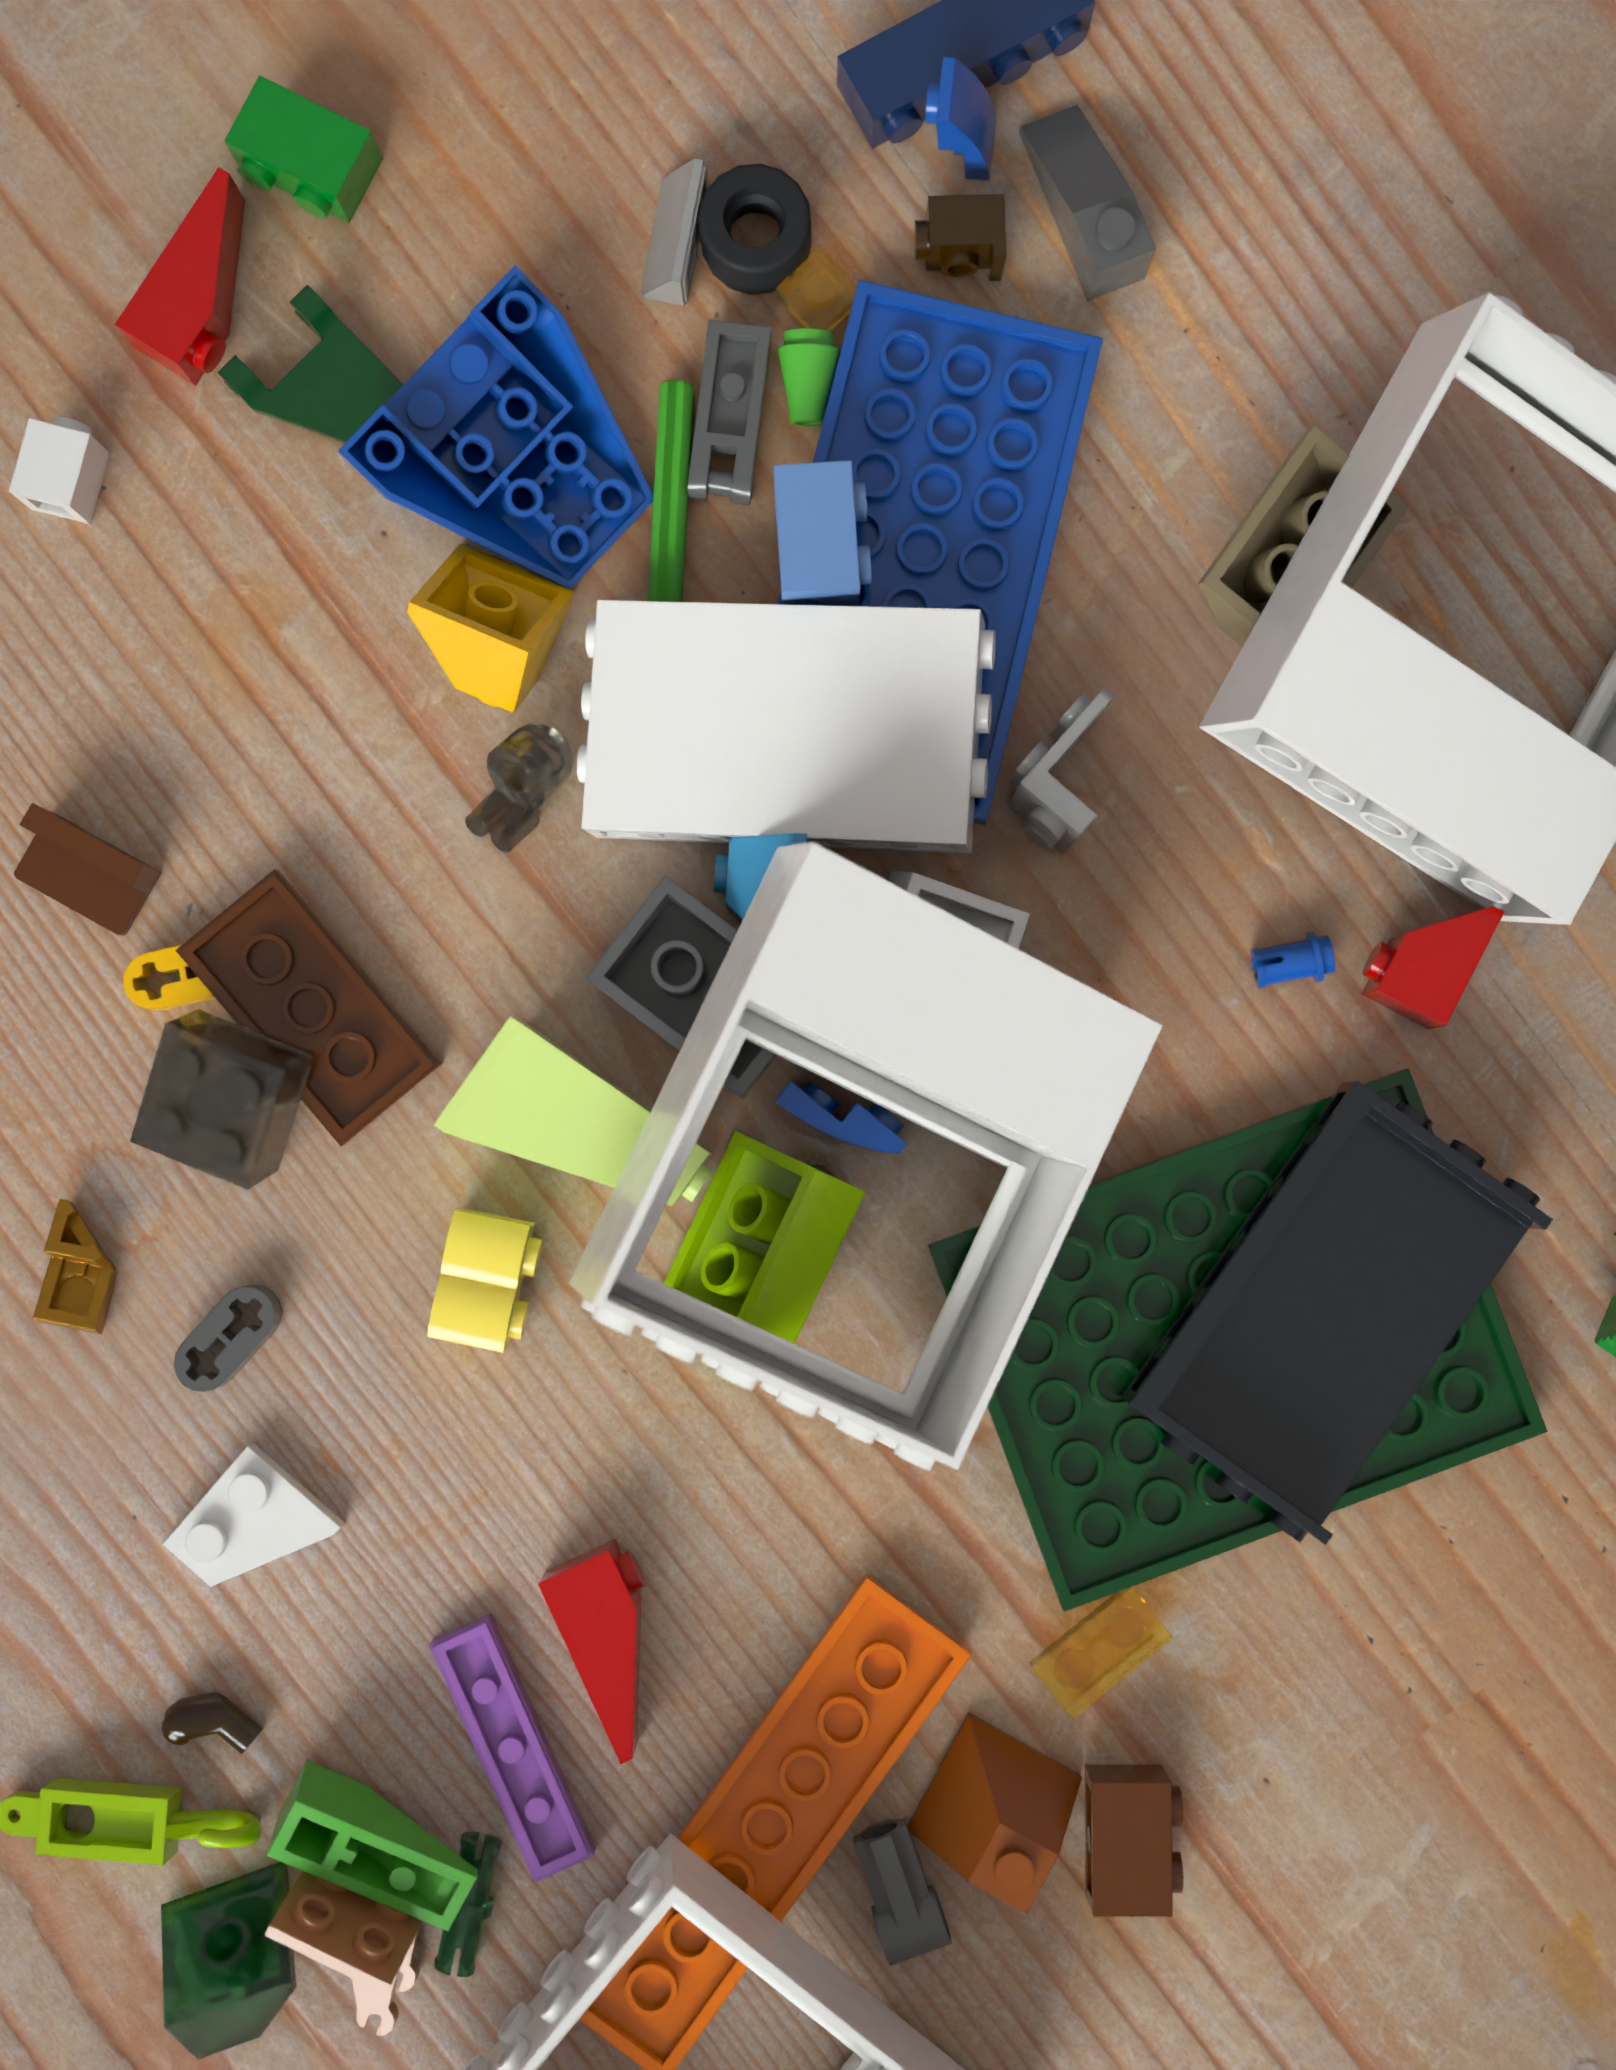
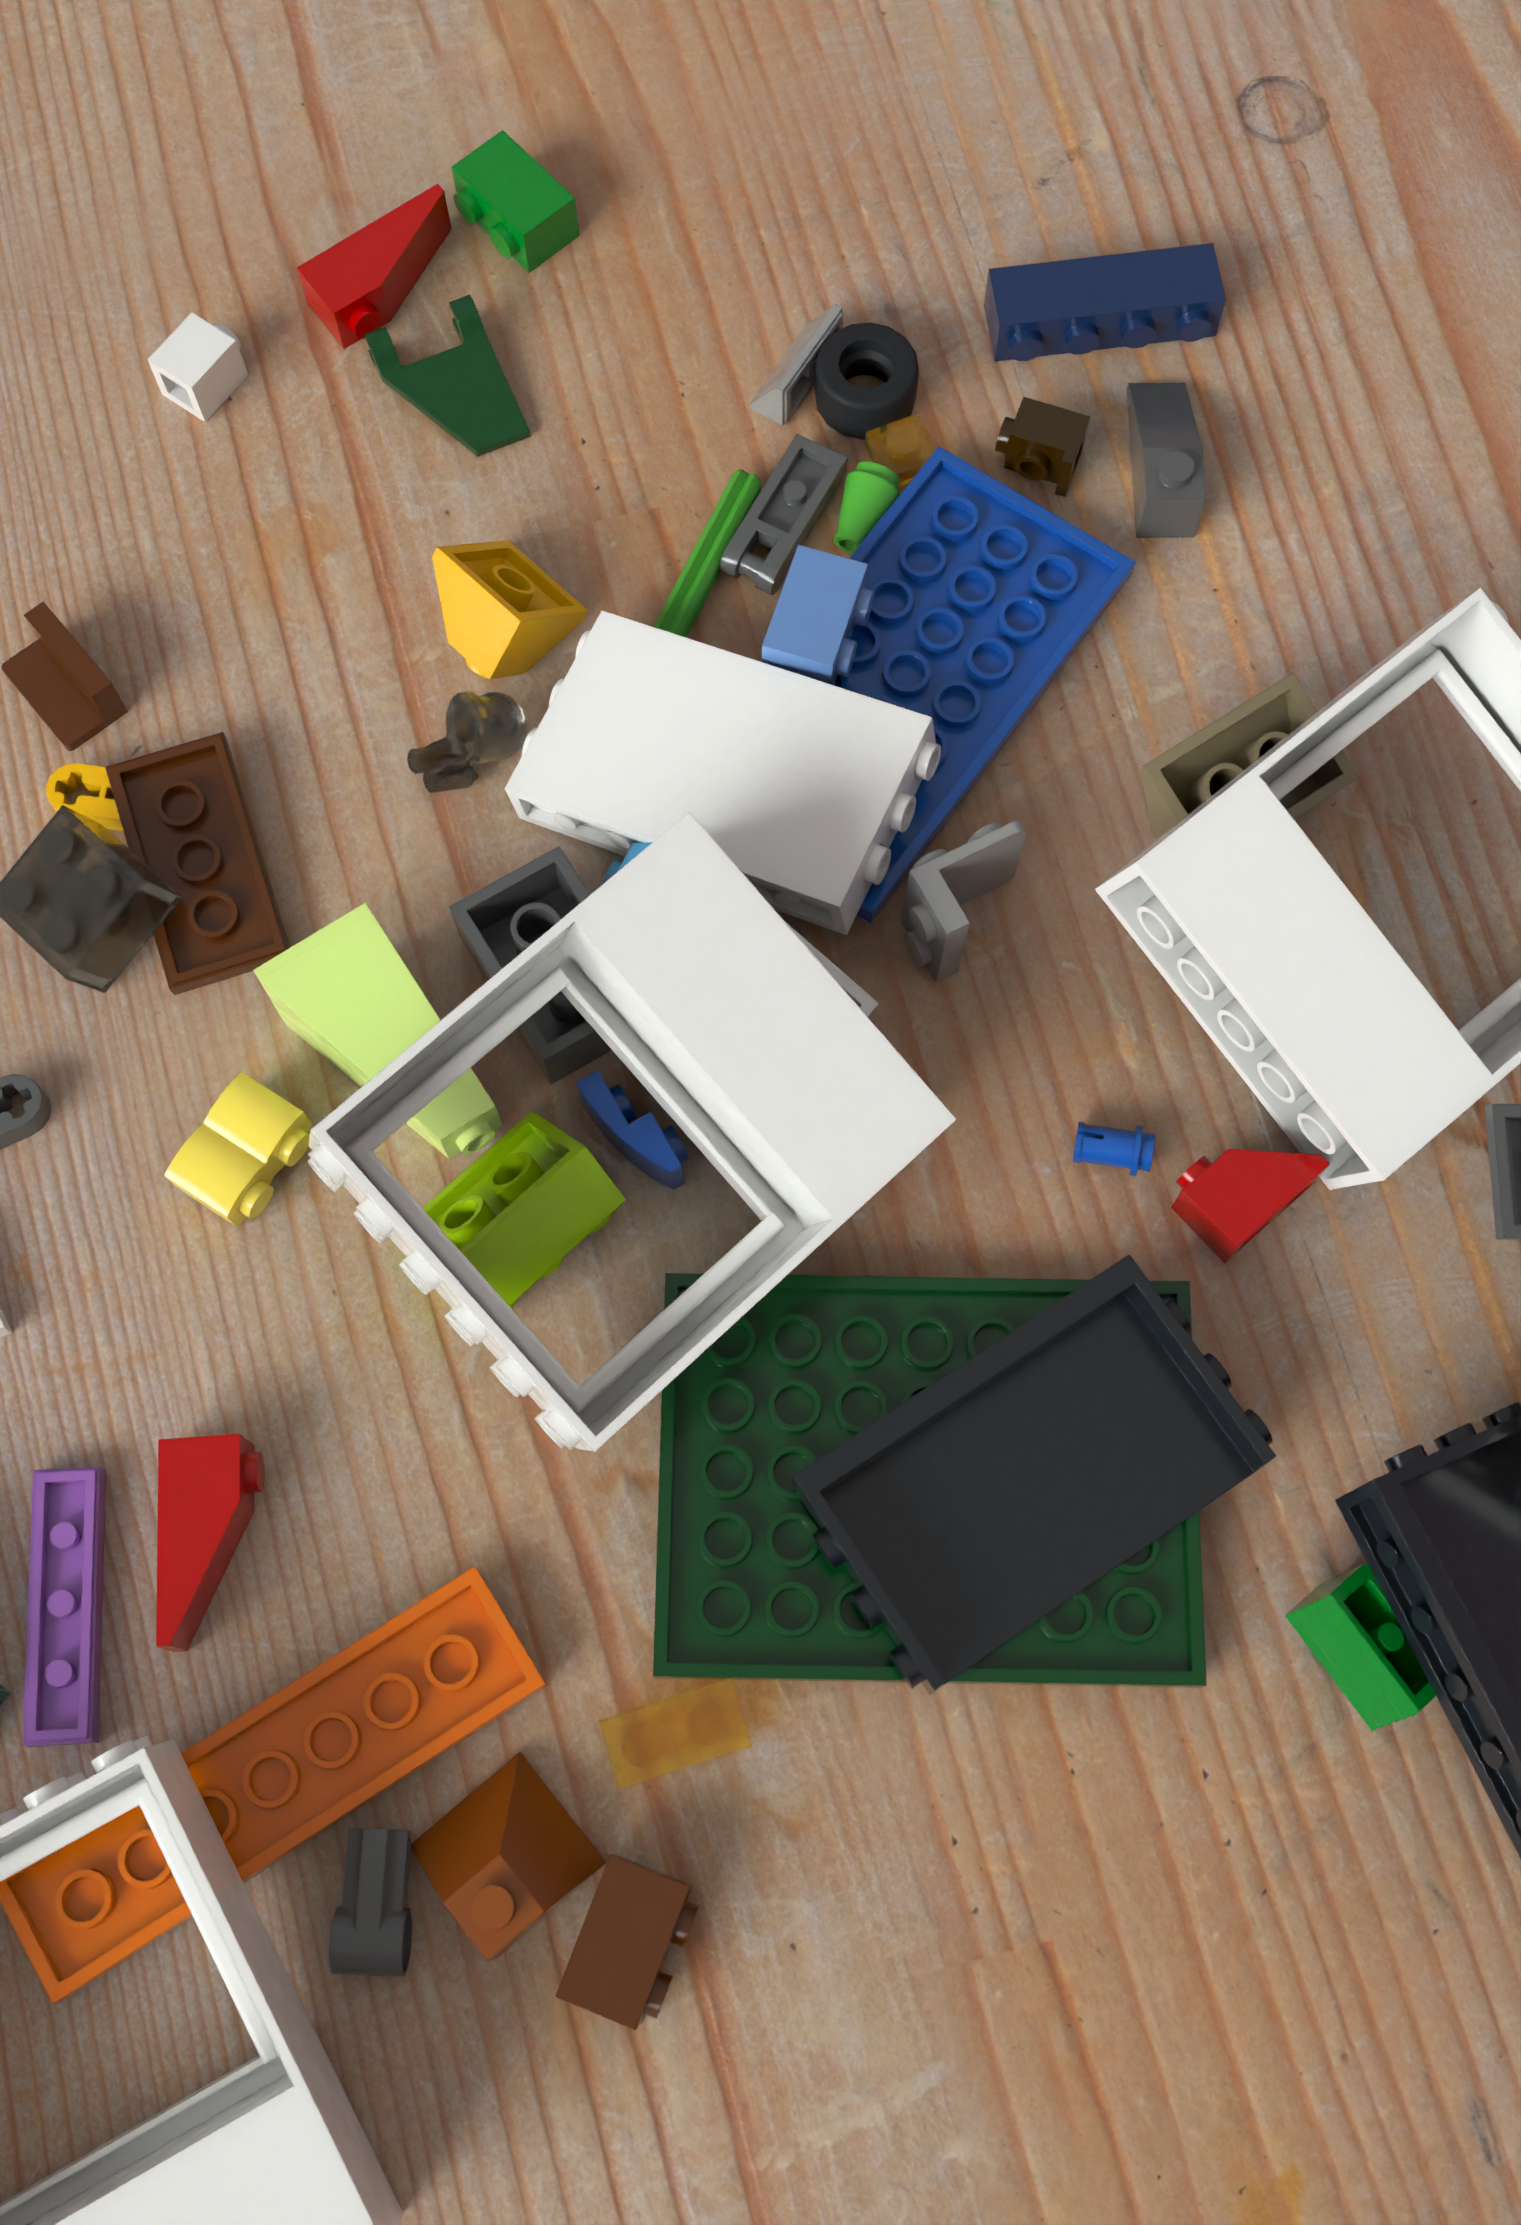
camera: 20 degrees right, 15 degrees down
blue wedge [338,265,654,589] -> none
blue slope [926,57,996,181] -> none

